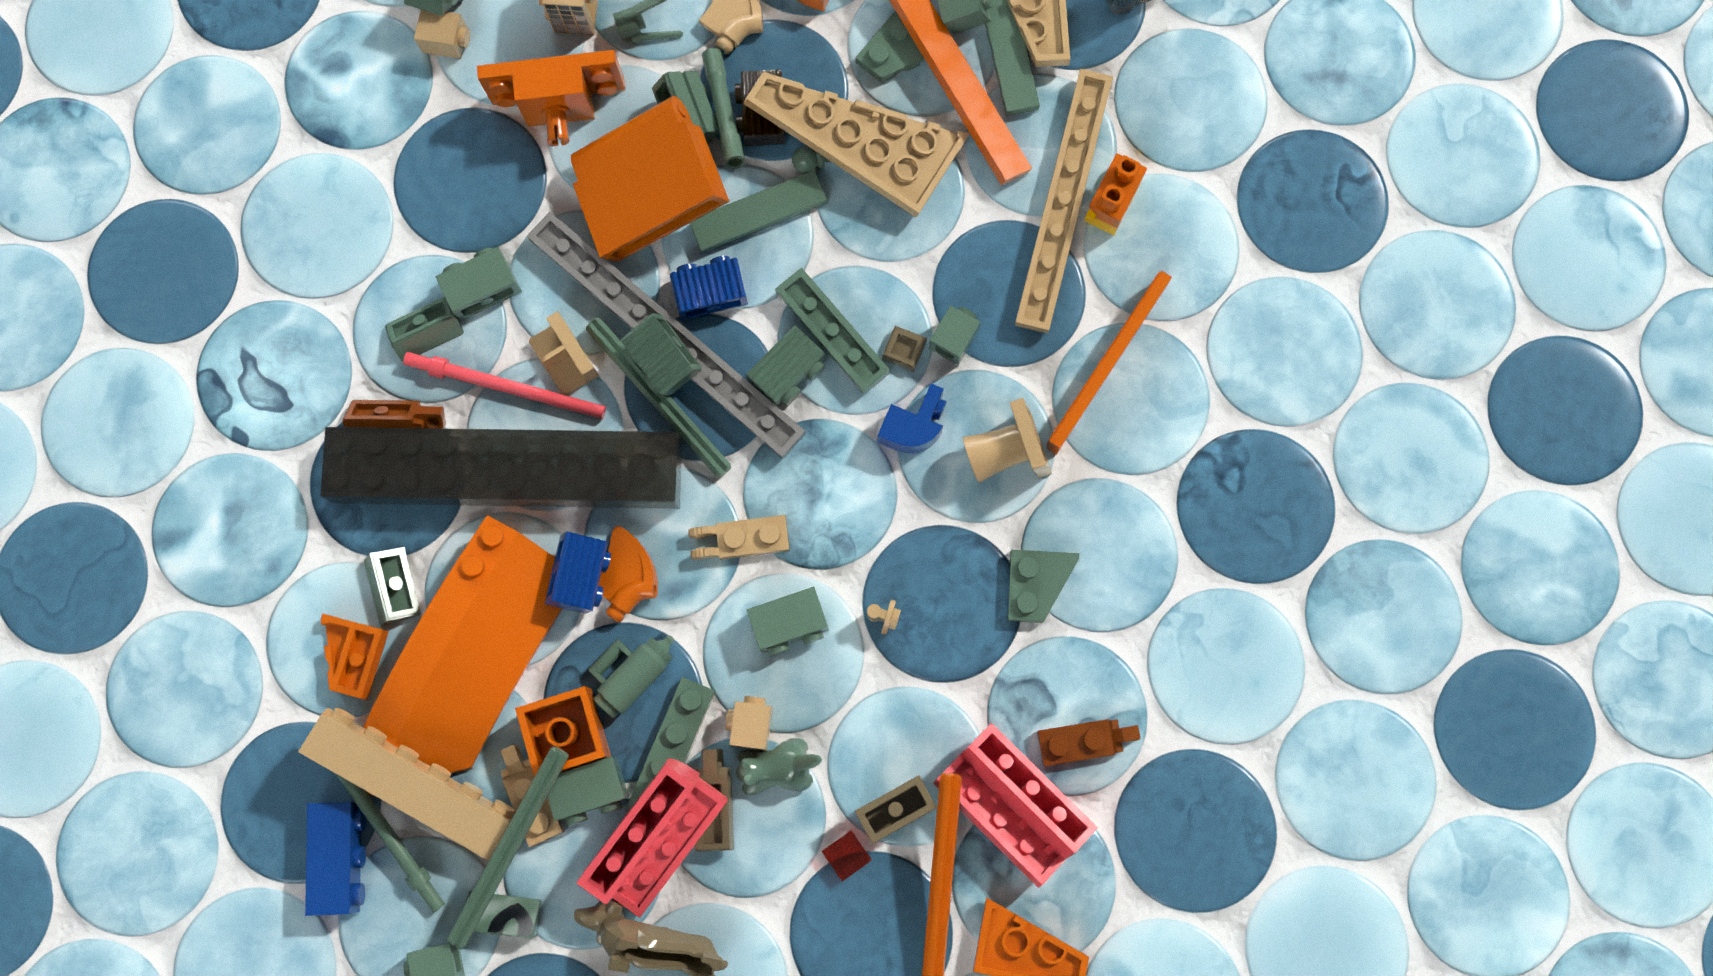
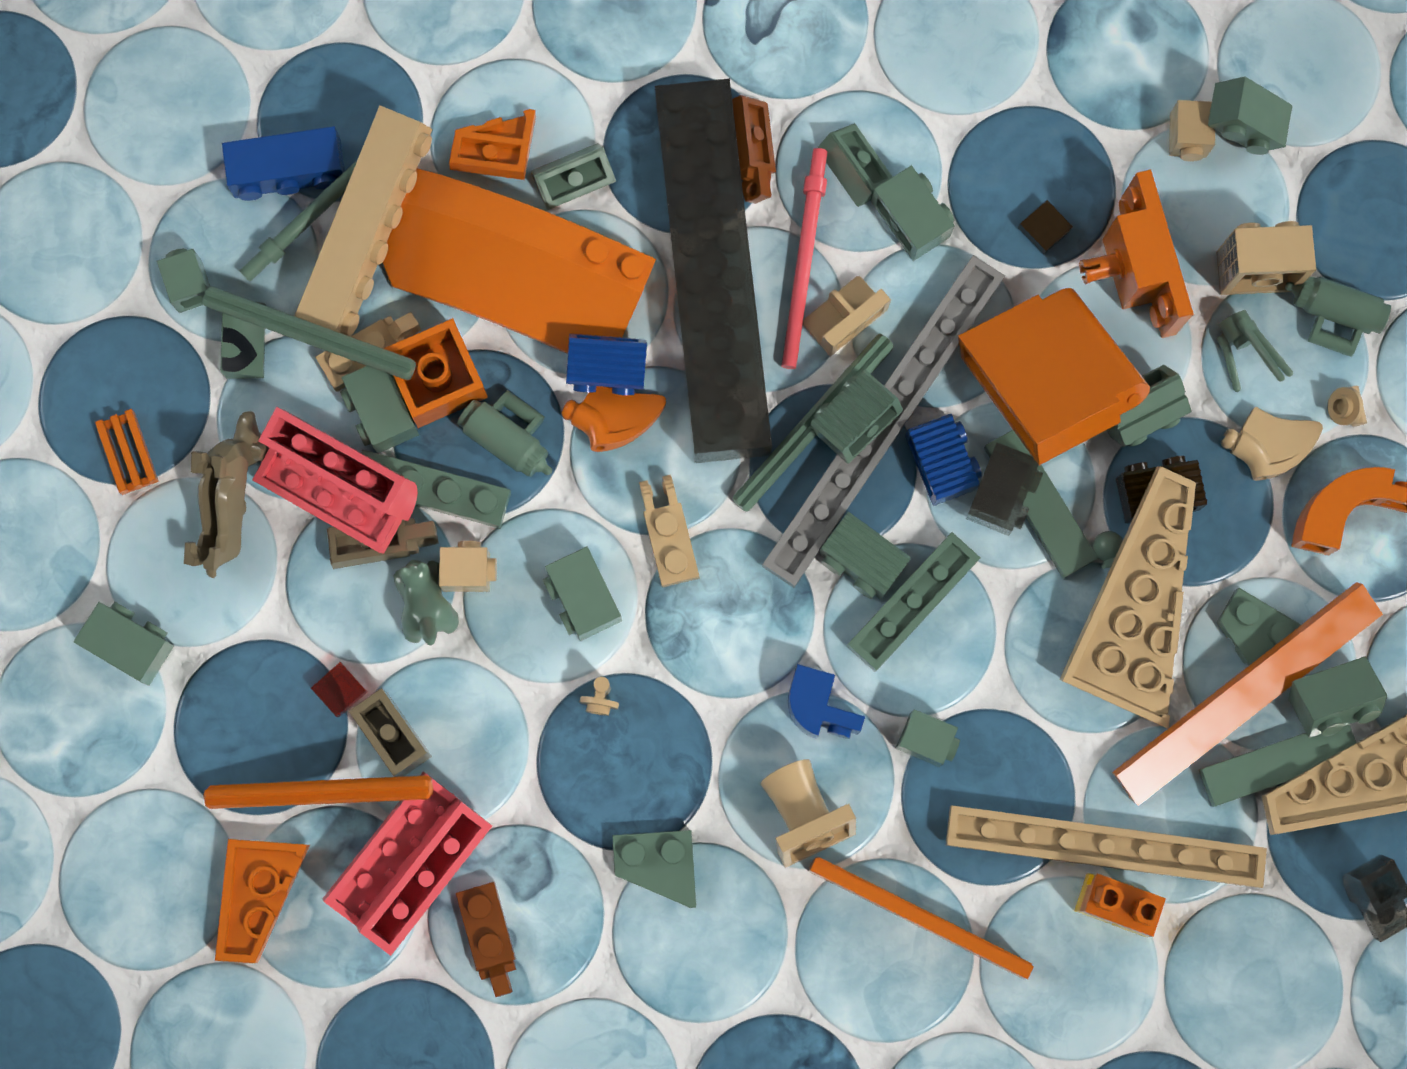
camera: 75 degrees right, 0 degrees up
sand green piece [702,48,745,169] -> none
dark tan tile [882,326,927,372] -> none
none -> clear smoke brick [966,442,1043,536]
none -> dark brown tile [1018,200,1073,255]

